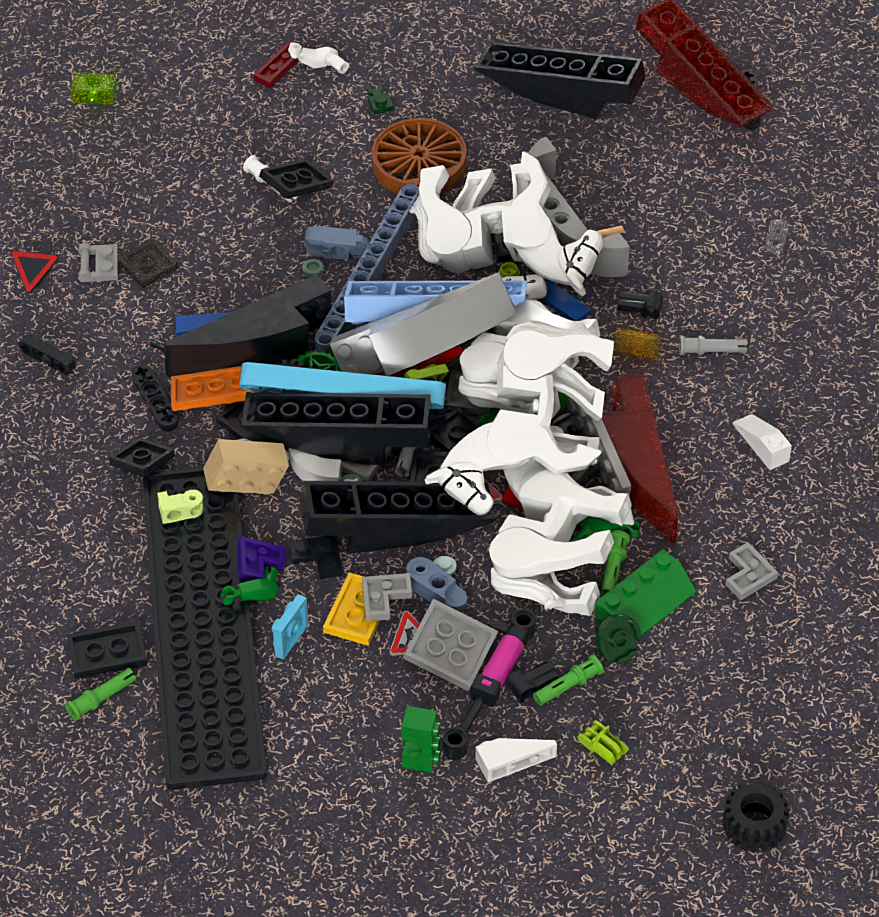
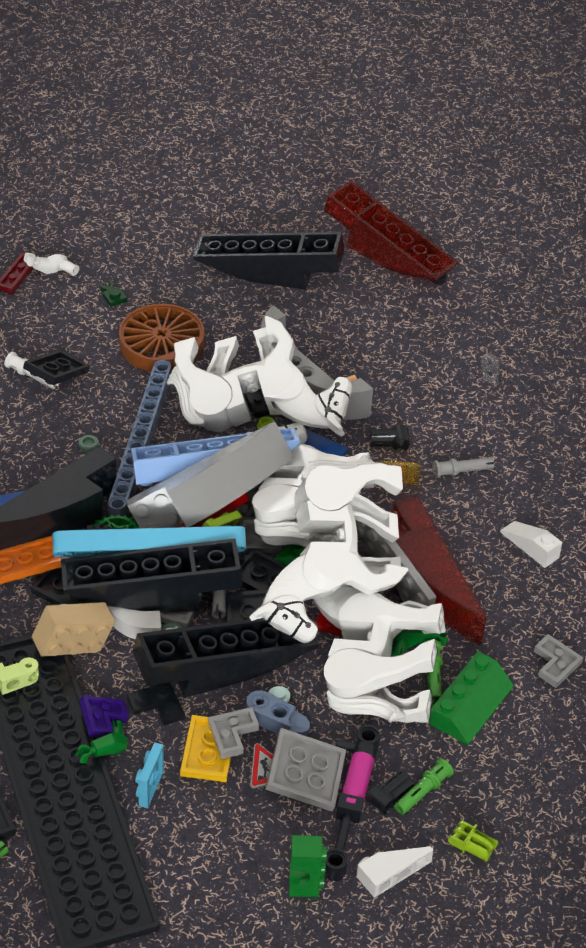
camera: 15 degrees left, 5 degrees down
sand blue piece [304,226,370,260] -> none
dark green tile [595,614,642,663] -> none

